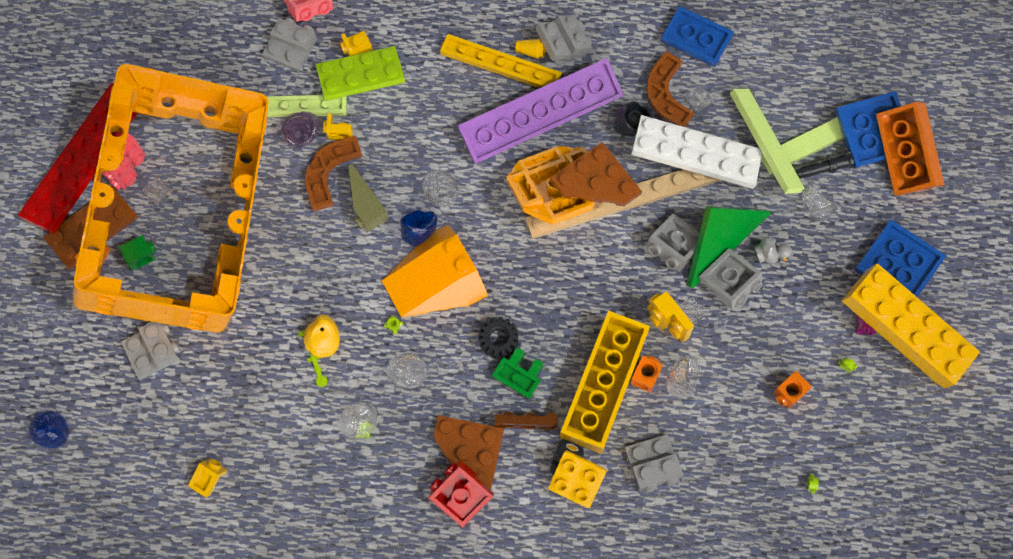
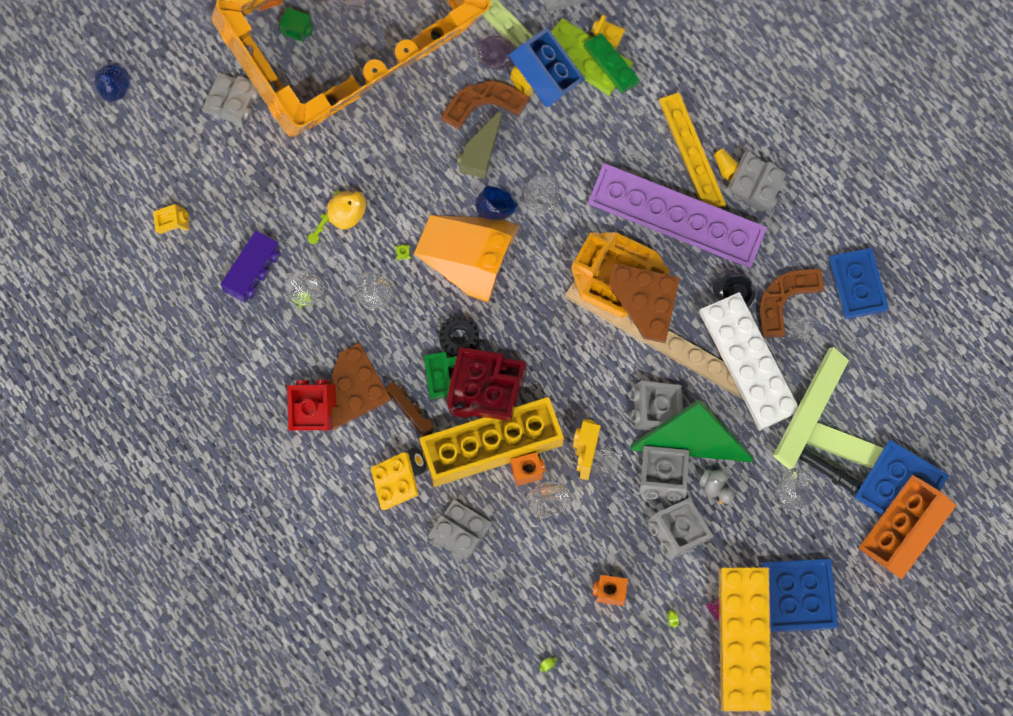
camera: 45 degrees right, 0 degrees up
none -> dark purple brick [221,230,281,303]
none -> dark red slope [447,347,527,422]
none -> blue brick [509,27,585,108]
none -> green plate [584,33,640,94]
none -> light grey plate [648,498,714,560]

